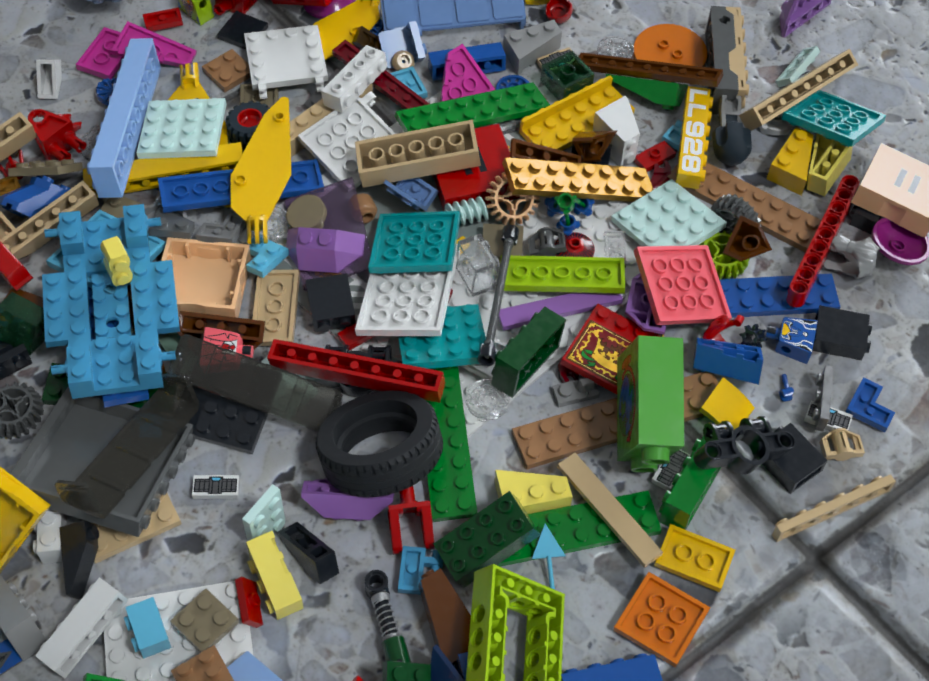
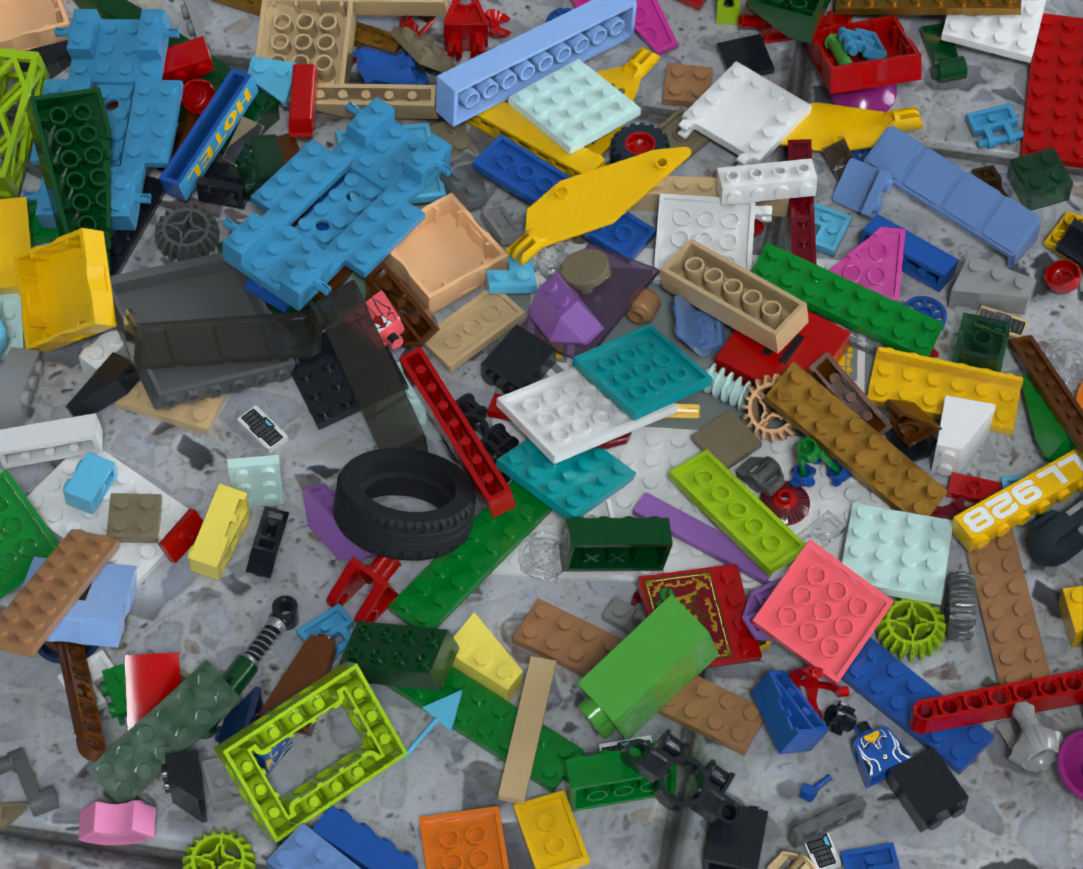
camera: 50 degrees right, 0 degrees up
light yellow brick [100,236,133,287] -> none
tan plate [391,50,415,71] -> none
clear brick [456,233,500,297] -> none
dark grey hose [477,224,519,366] -> none
yellow slope [699,377,755,430] -> none
reddish brown slope [723,215,772,261] -> none

